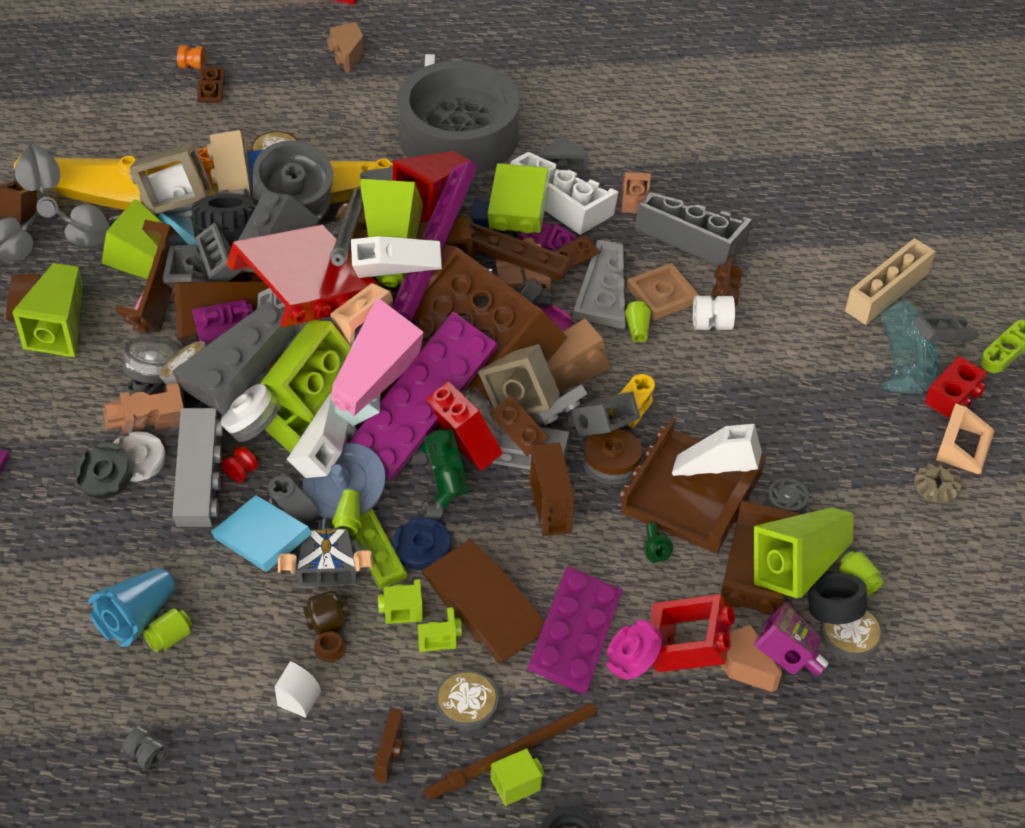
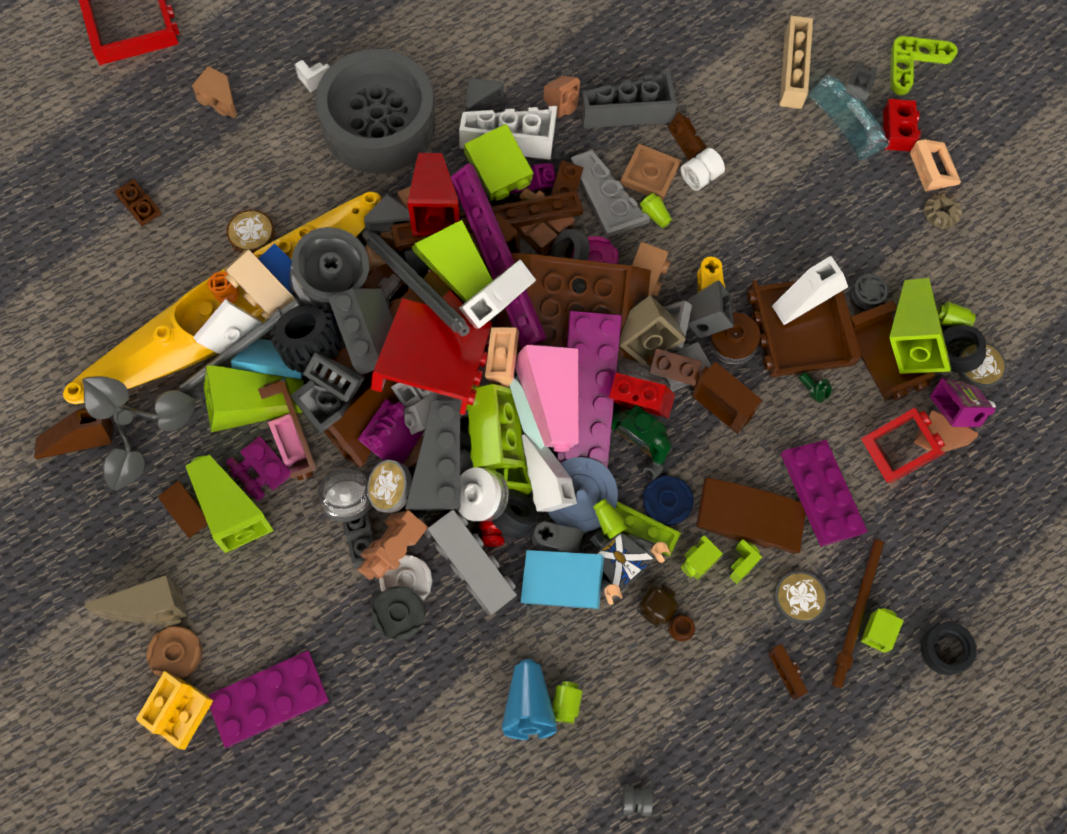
camera: 40 degrees left, 20 degrees up
dark tan window [129,143,213,214] -> none
orange wheel [177,45,206,70] -> none
white brick [275,661,321,717] -> none
dark pink tile [606,620,662,680] -> none
none -> magenta plate [226,436,290,501]
none -> black tyre [490,489,538,538]

